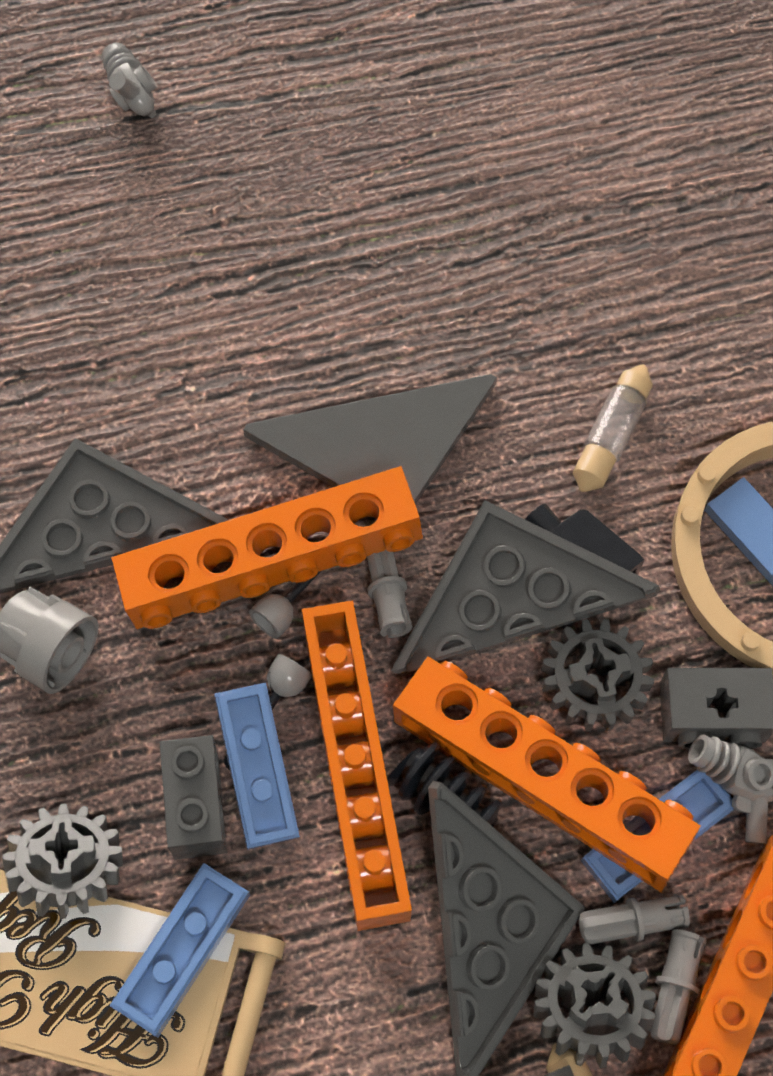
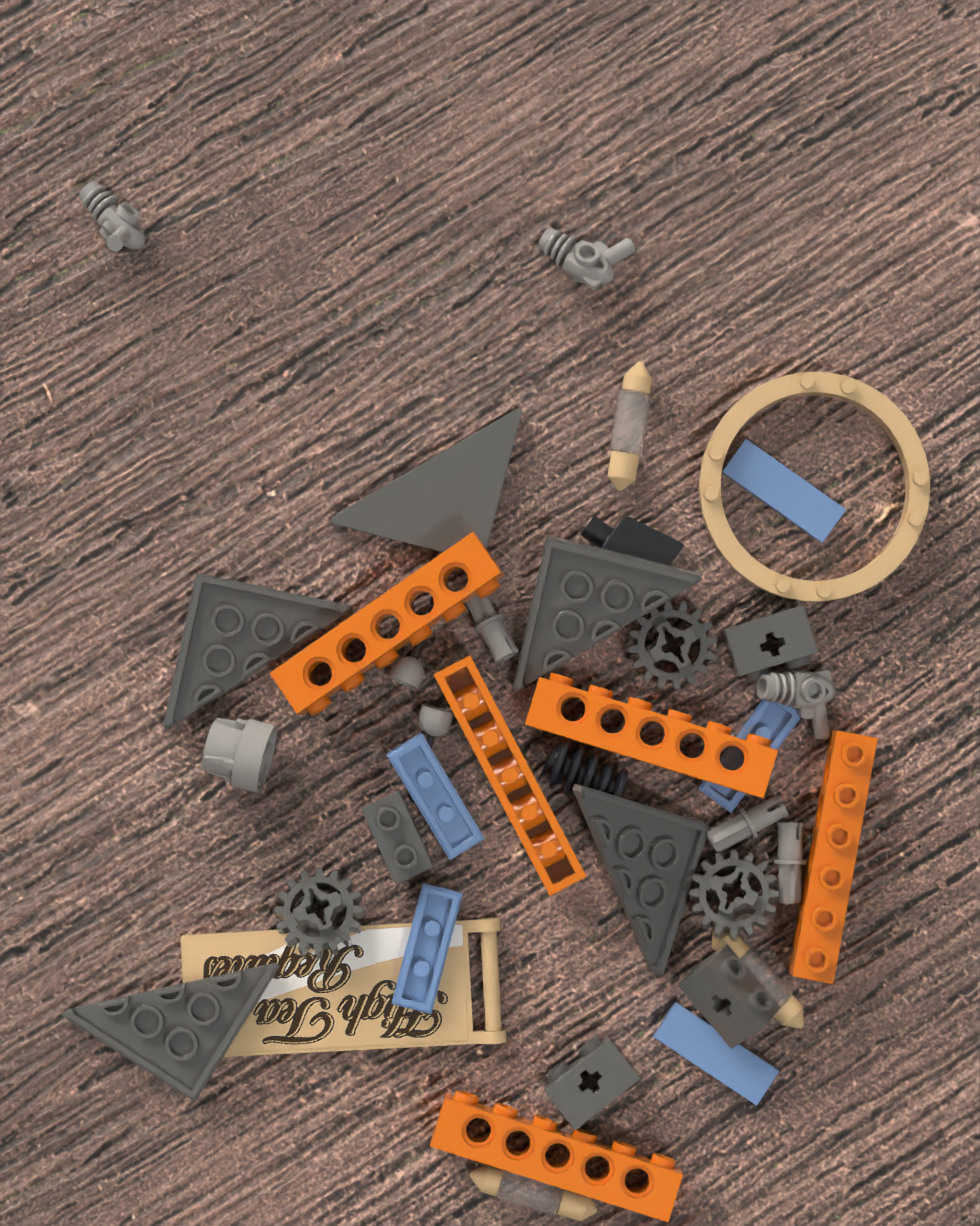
camera: 15 degrees left, 20 degrees up
none -> light grey piece [538,227,635,290]

